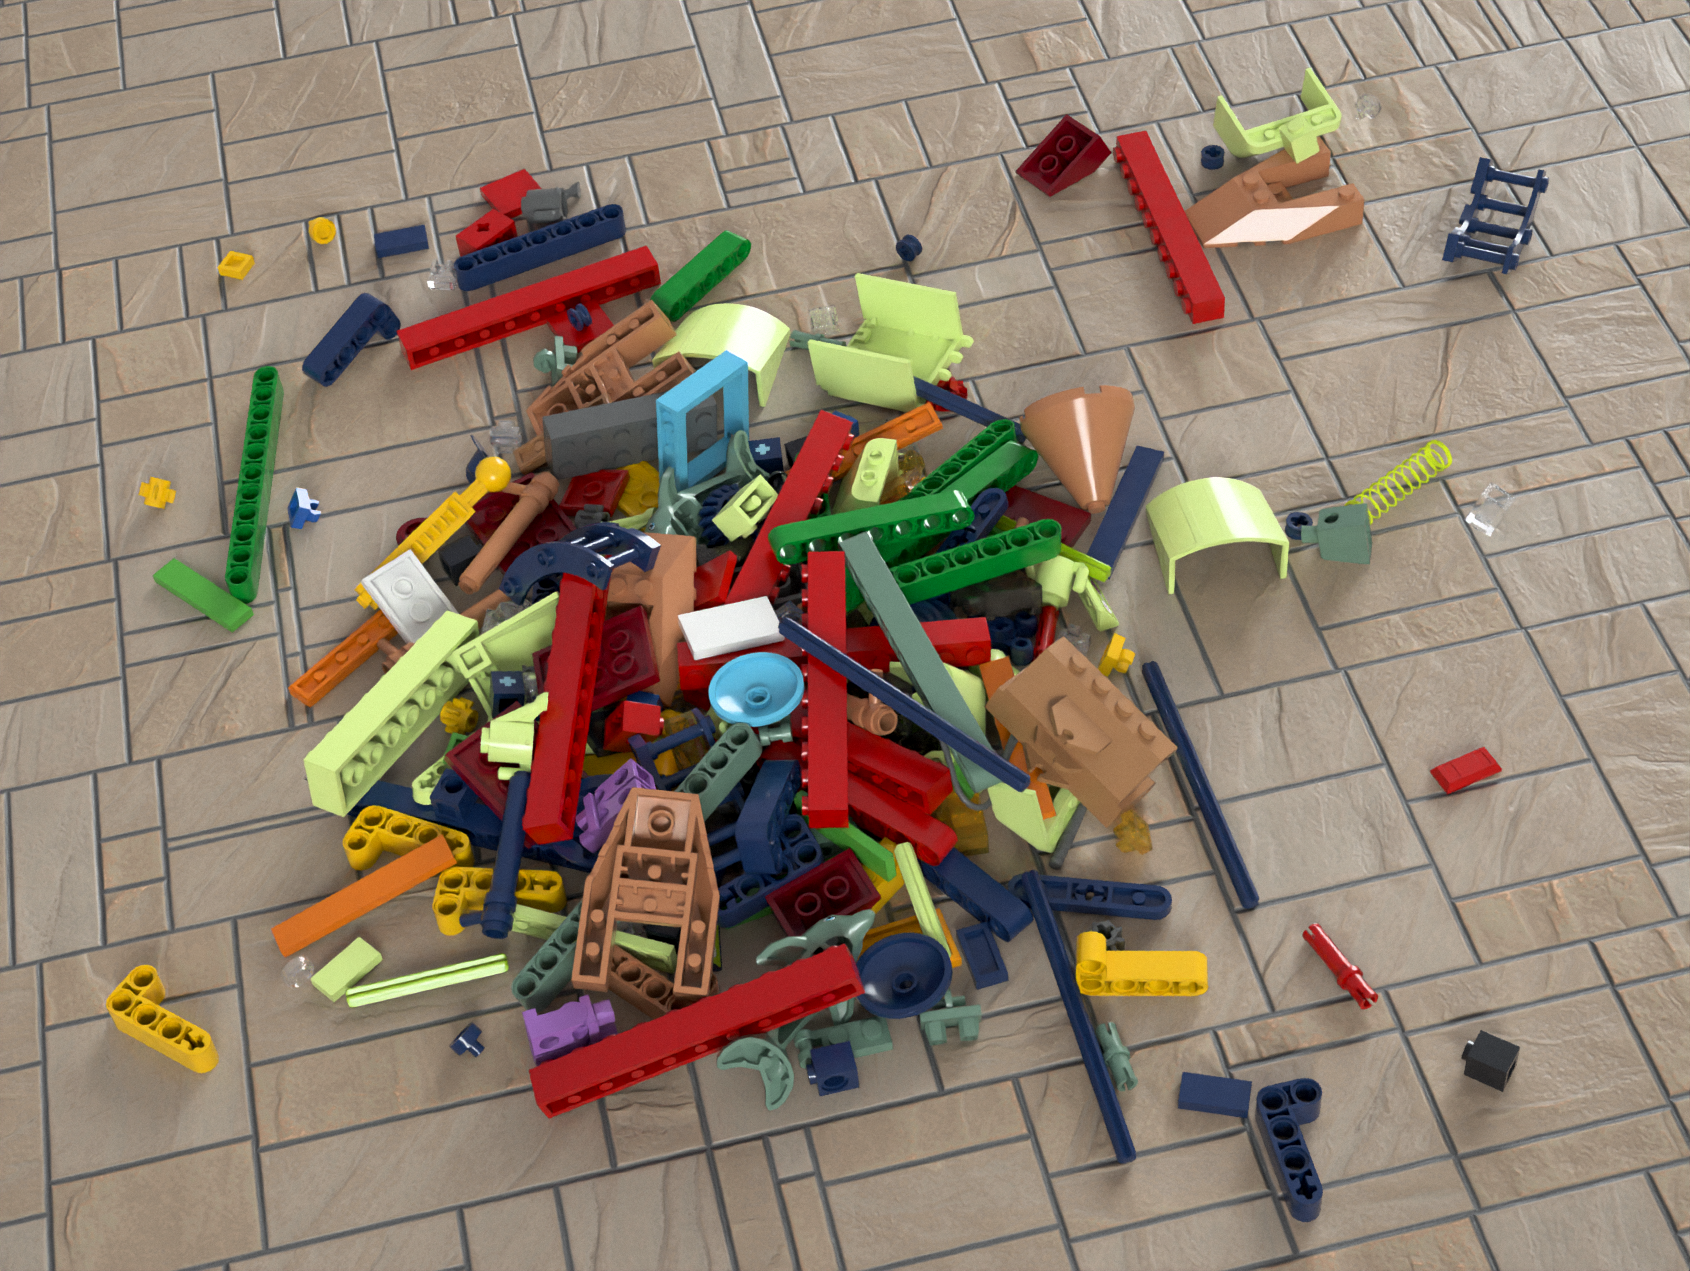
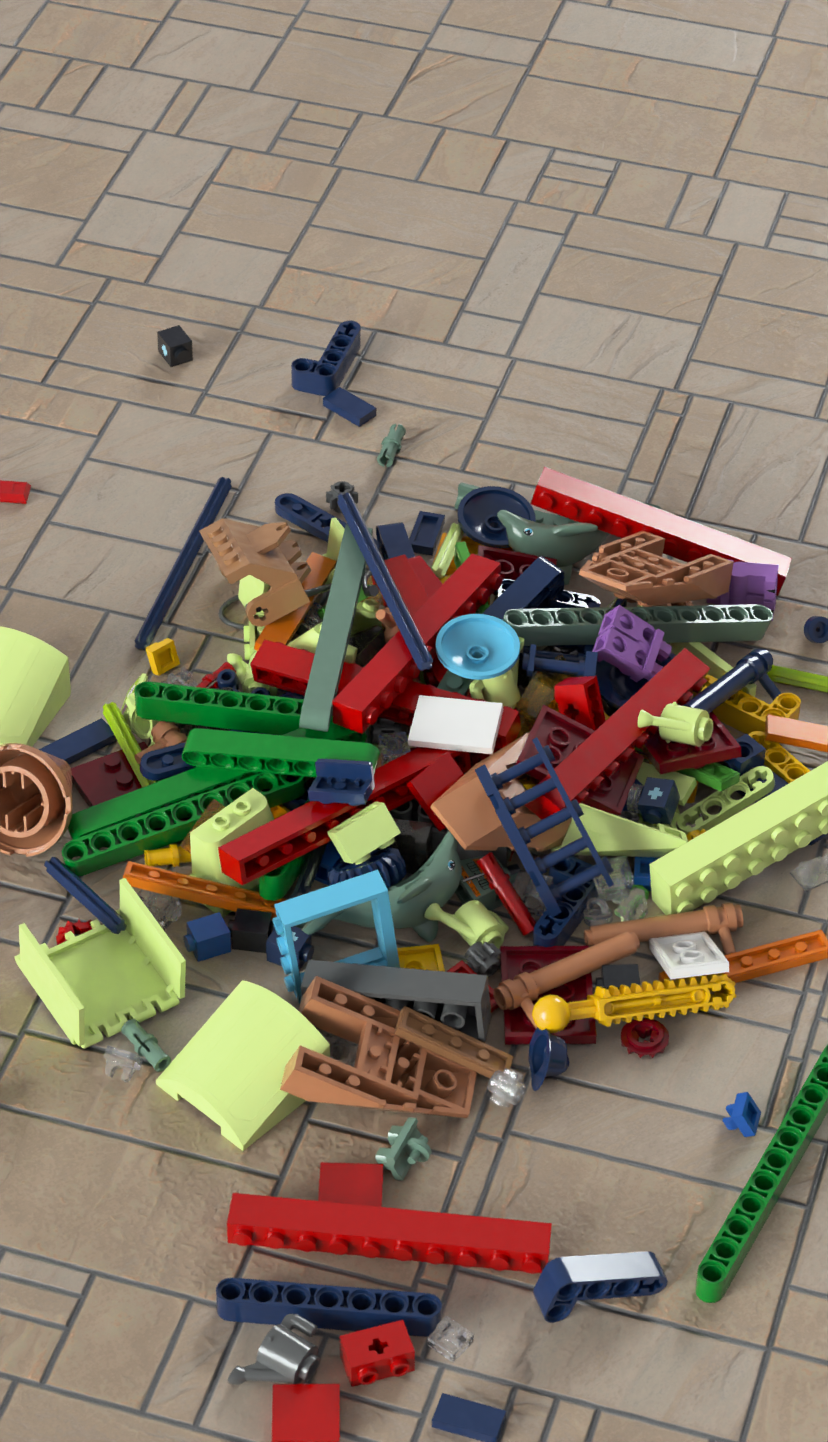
camera: 155 degrees left, 5 degrees down
dark blue bush [567,303,592,331] -> none
green beam [650,230,751,322] -> none
dark blue axle [1021,870,1136,1164] -> none
yellow beam [1076,931,1208,996] -> none
red pin [1302,923,1379,1010] -> none
none -> dark blue bracket [308,758,375,806]

